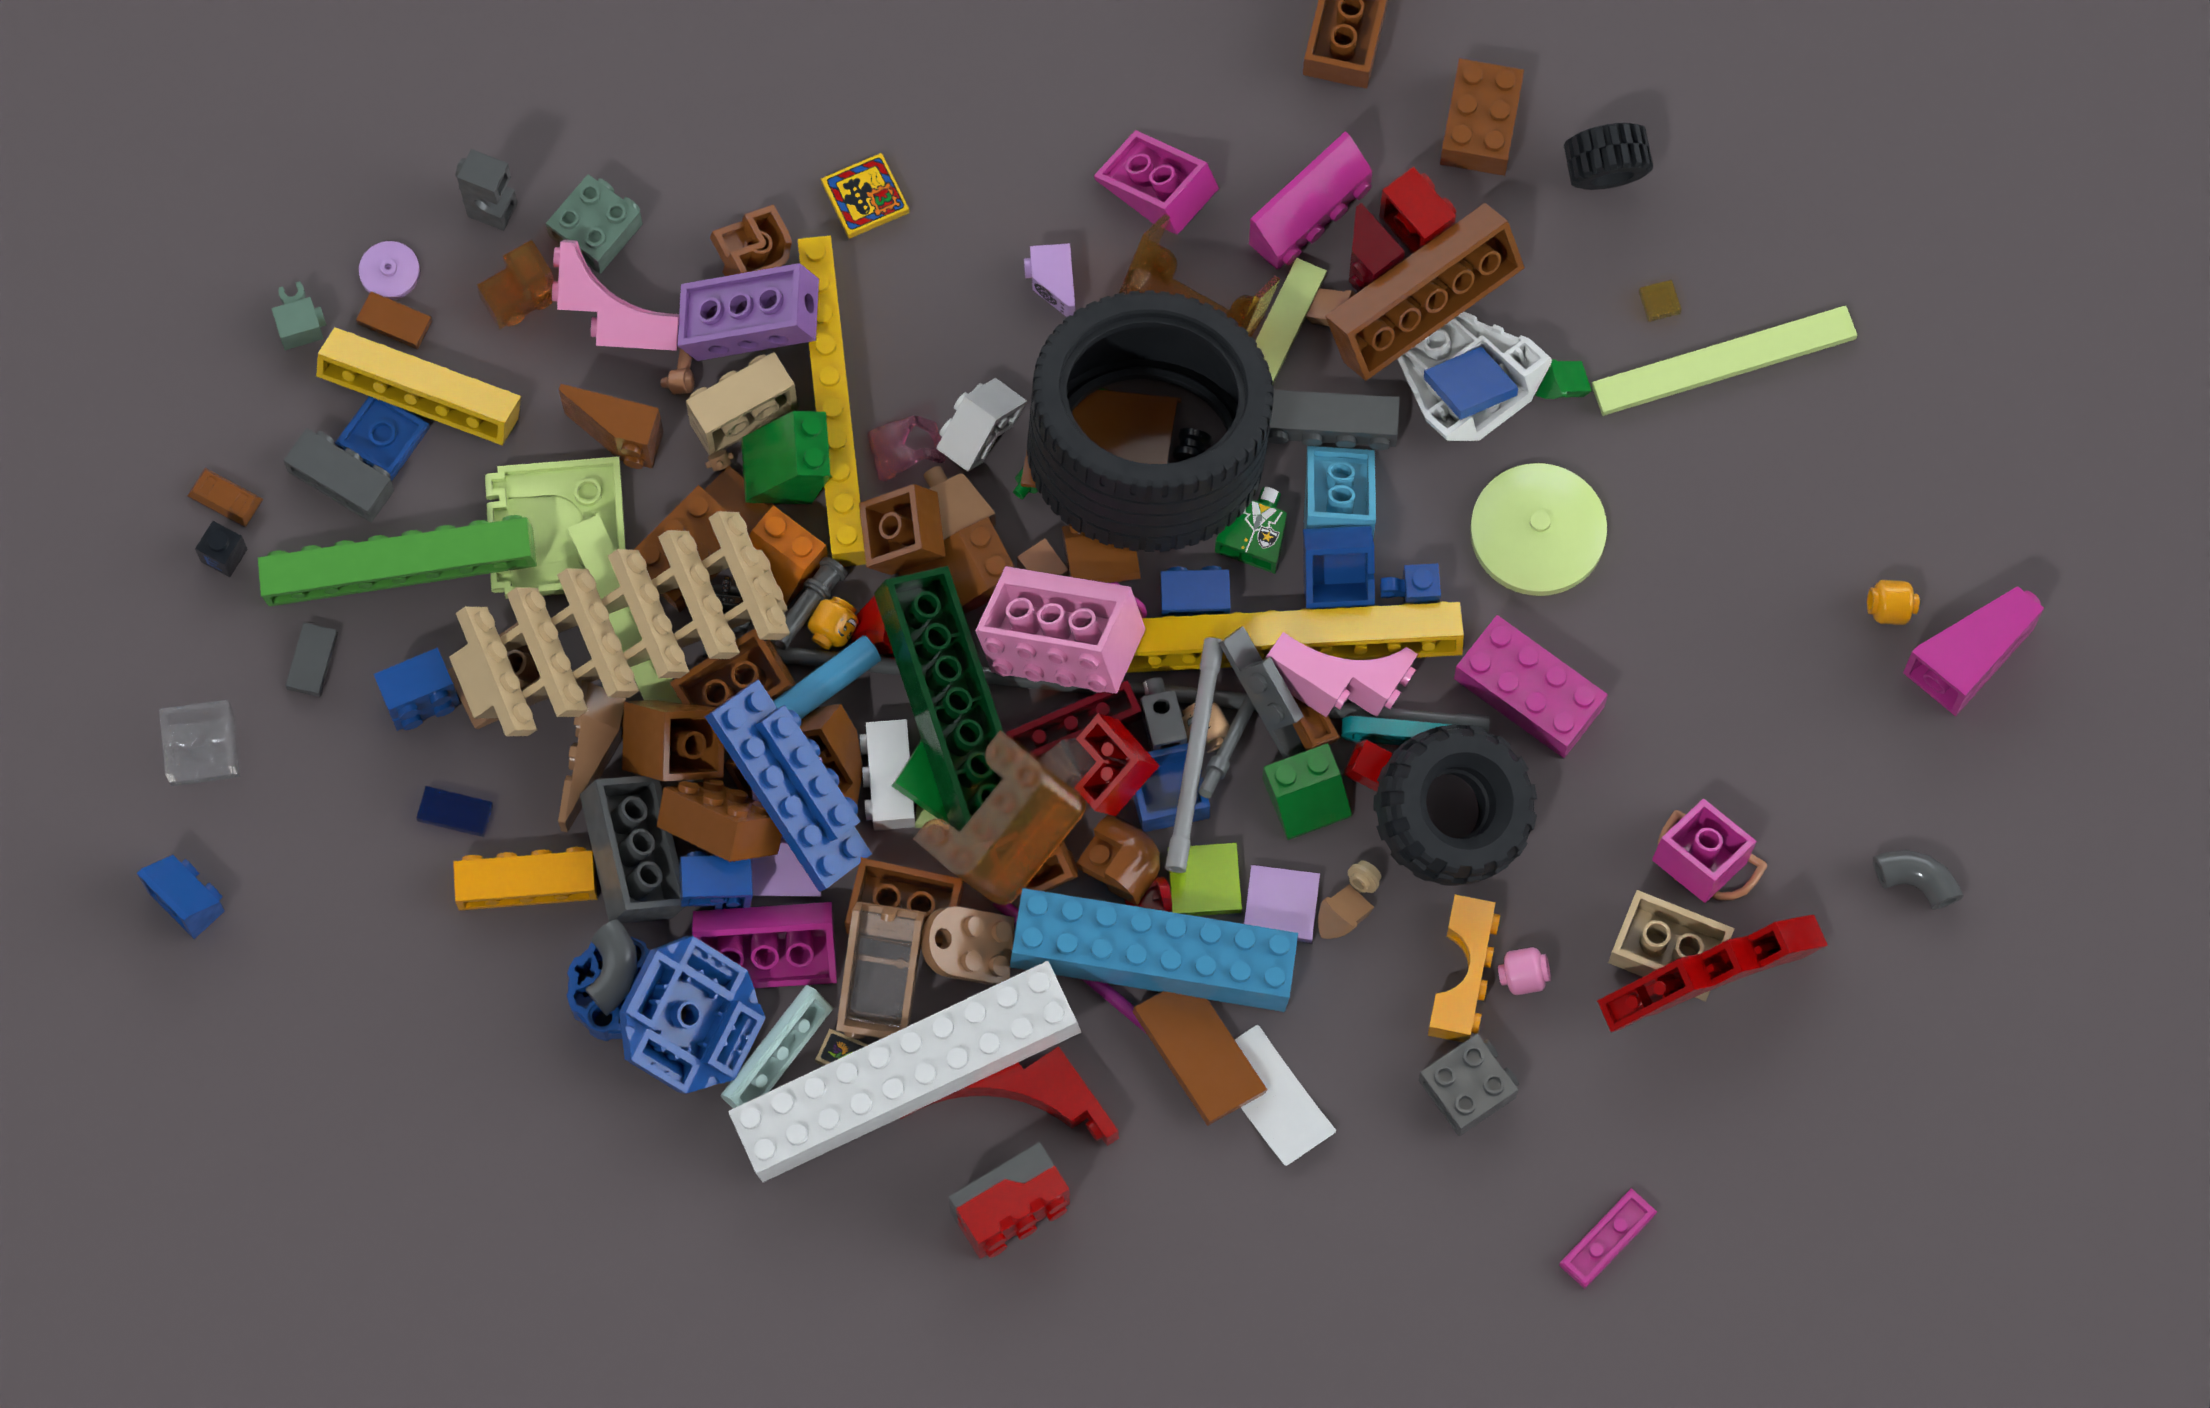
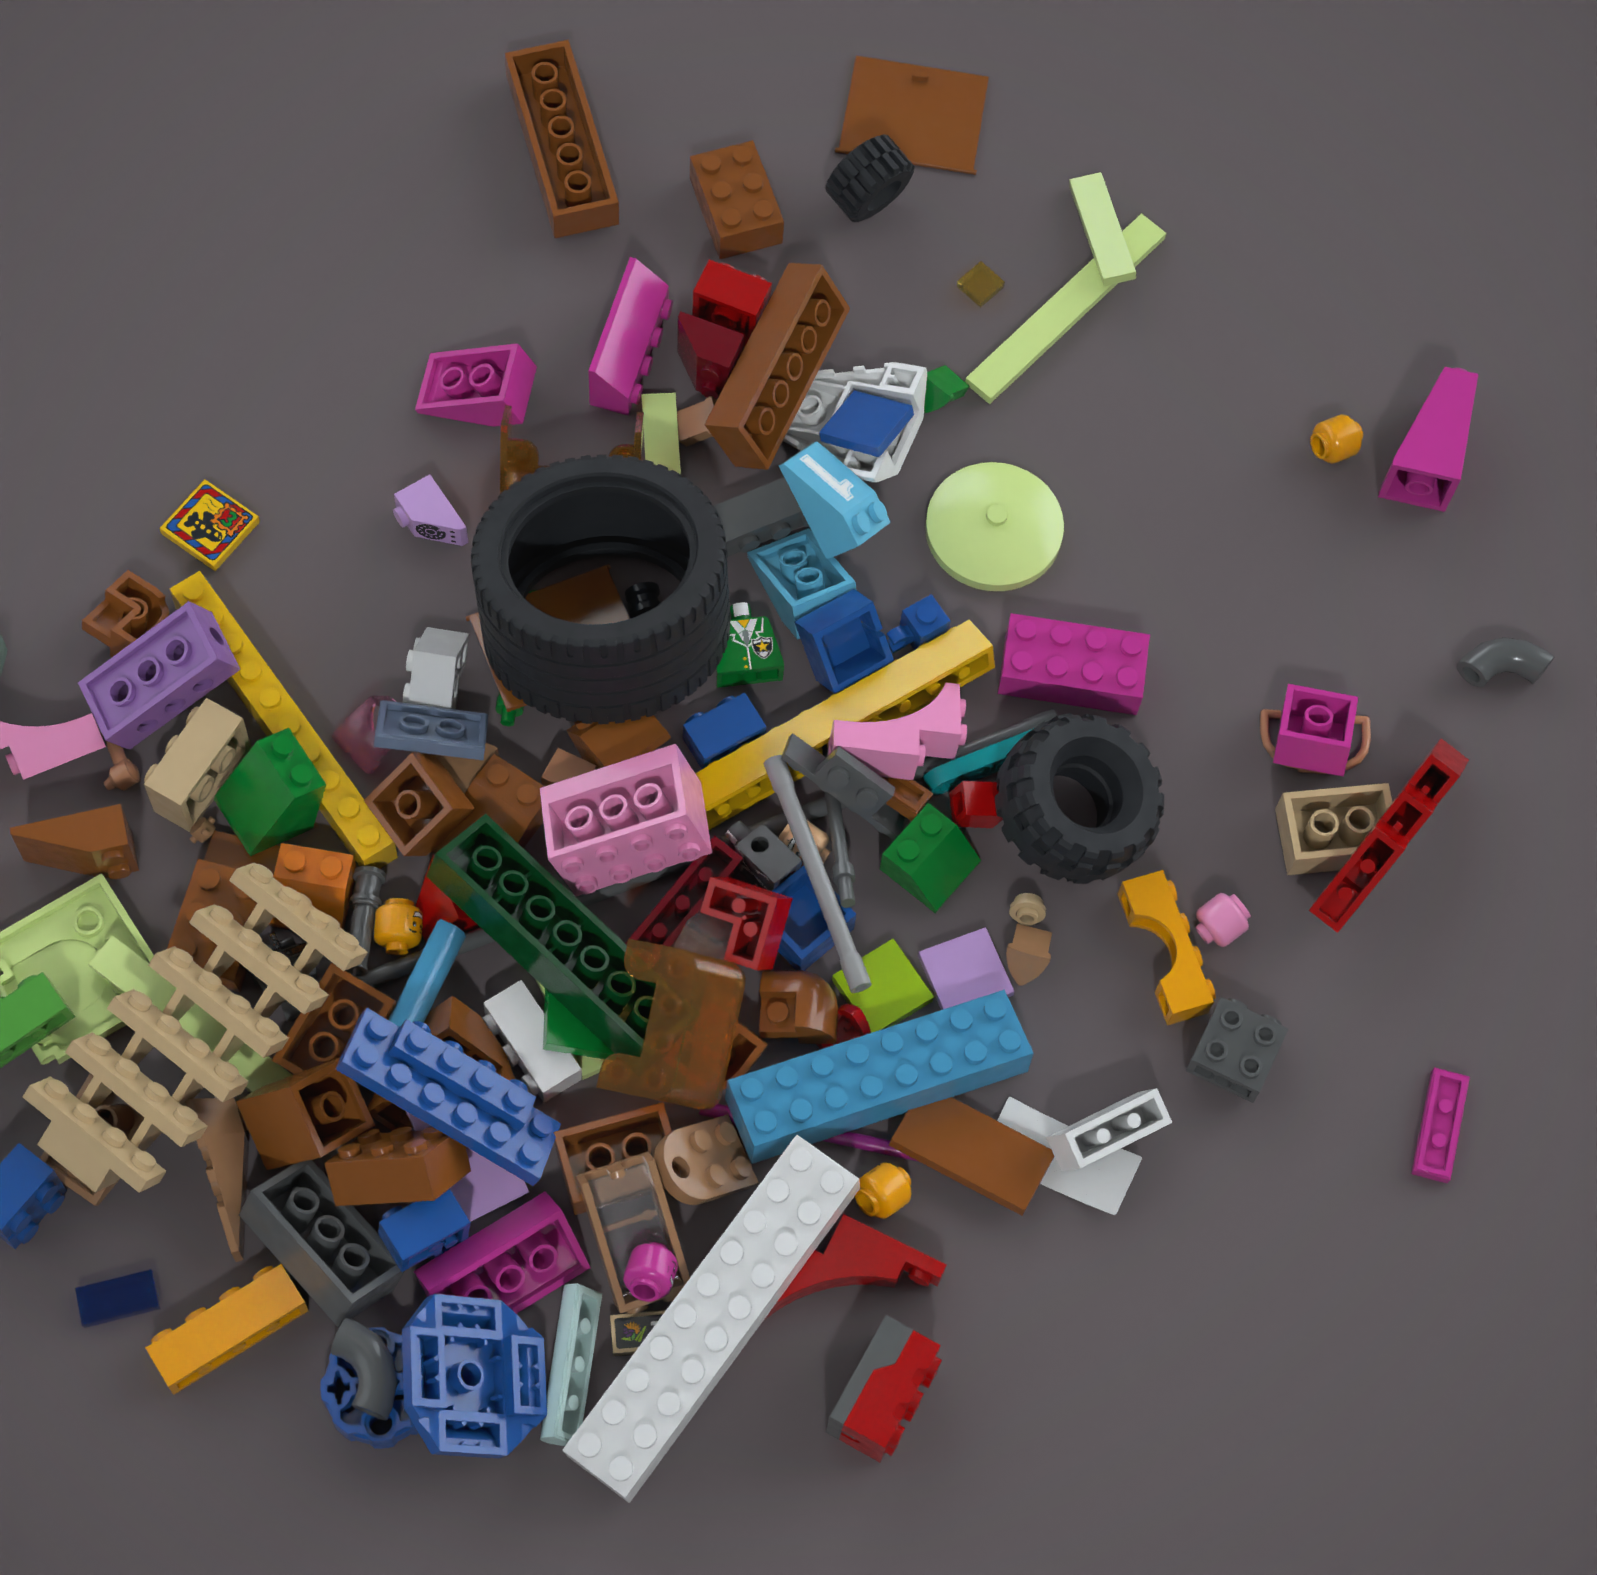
camera: 35 degrees left, 5 degrees down
none -> sand blue tile [374,700,488,760]
none -> dark pink head [623,1242,678,1302]
none -> medium azure slope [779,441,891,560]
none -> dark orange piece [835,55,989,175]
none -> light orange head [855,1162,912,1219]
none -> white brick [1046,1088,1172,1172]
none -> yellowish green tile [1069,172,1136,286]

